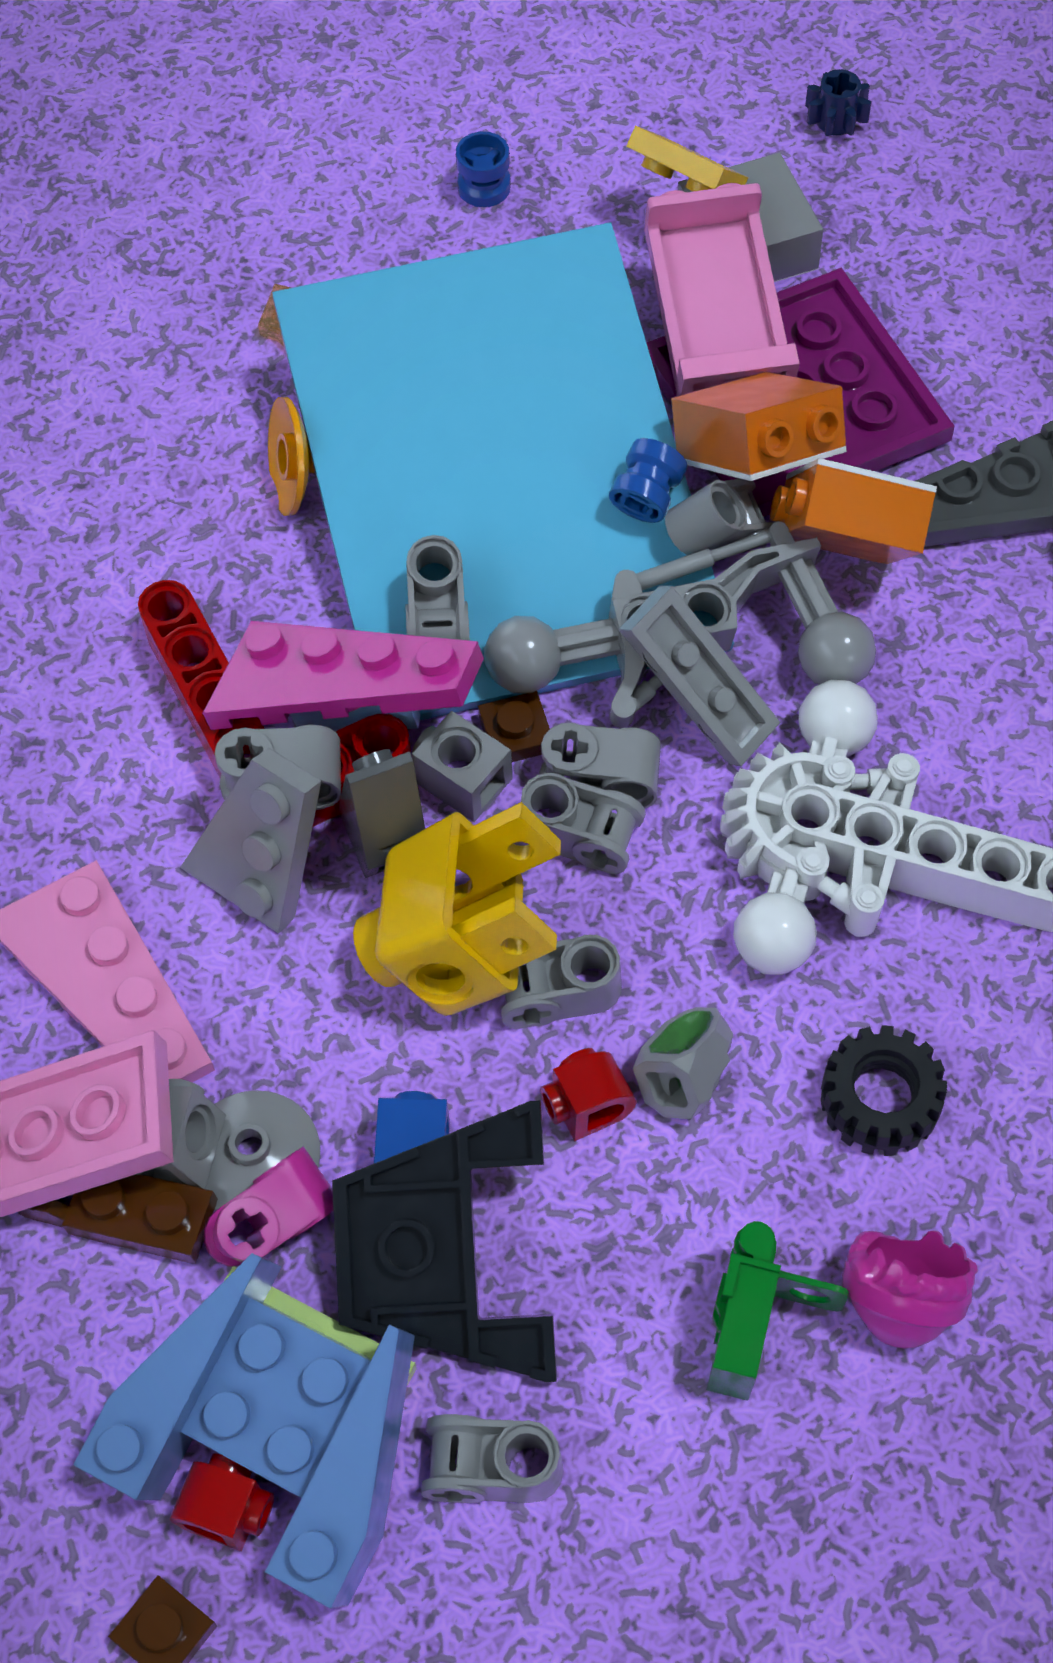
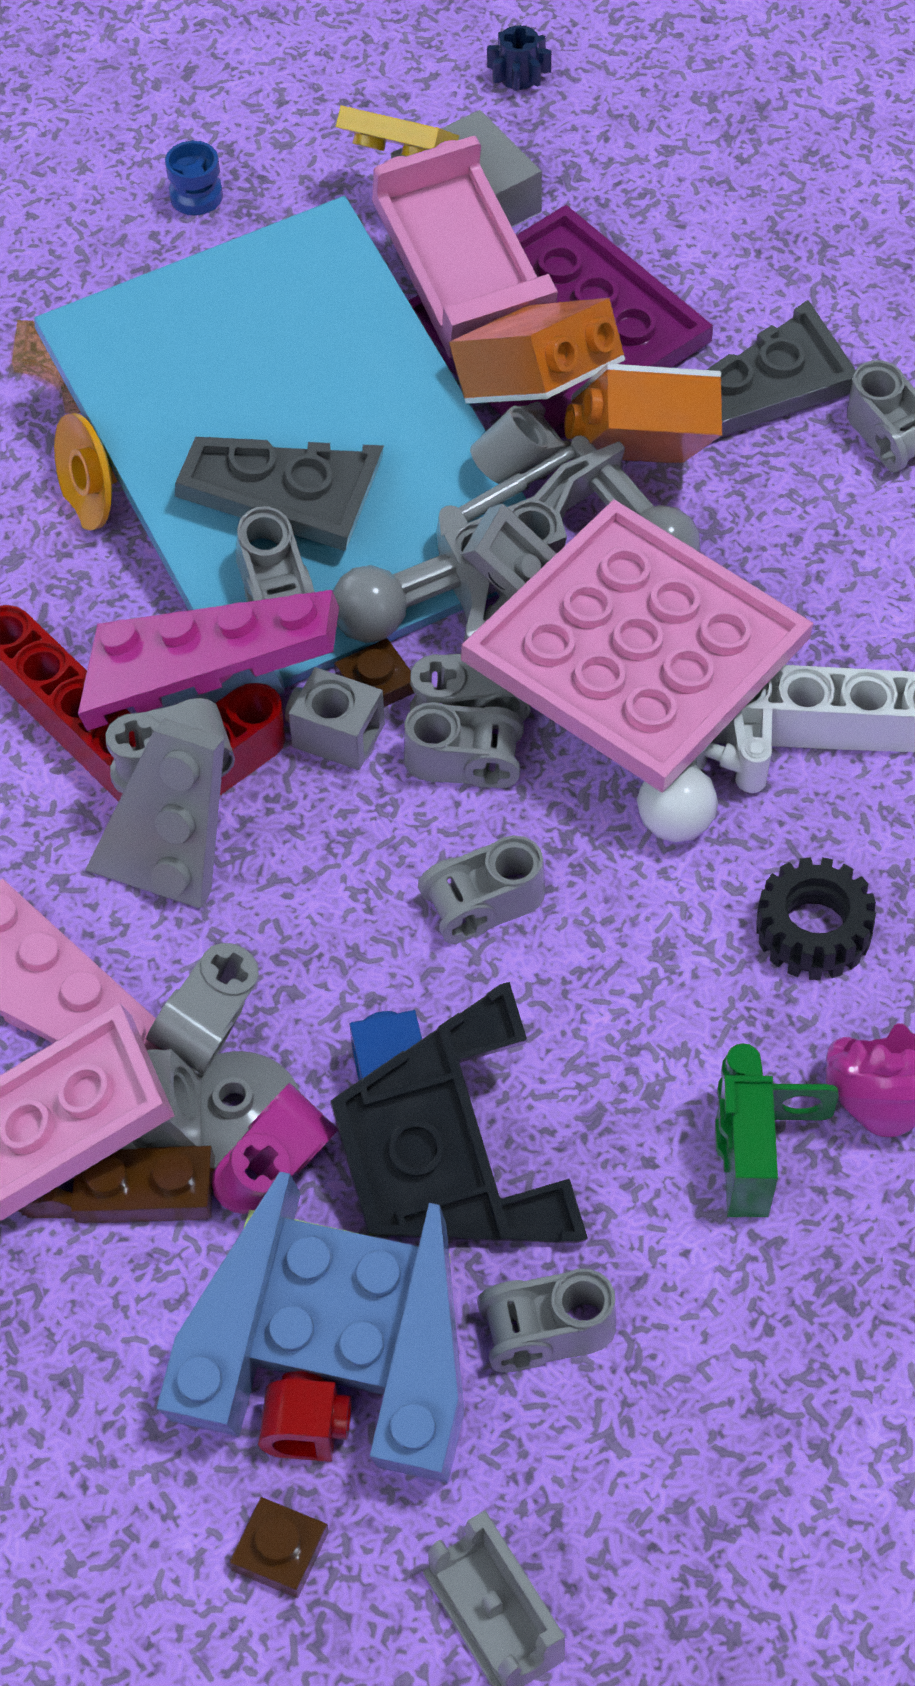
camera: 15 degrees left, 5 degrees down
dark grey slope [338,749,425,878] -> none
yellow piece [353,802,561,1016] -> none
red plate [540,1048,637,1142] -> none
blue wheel [609,438,687,523] -> none
light grey rock [633,1007,733,1119] -> none
none -> light grey piece [146,943,259,1074]
none -> dark grey wing [175,437,384,551]
none -> bright pink plate [461,499,813,793]

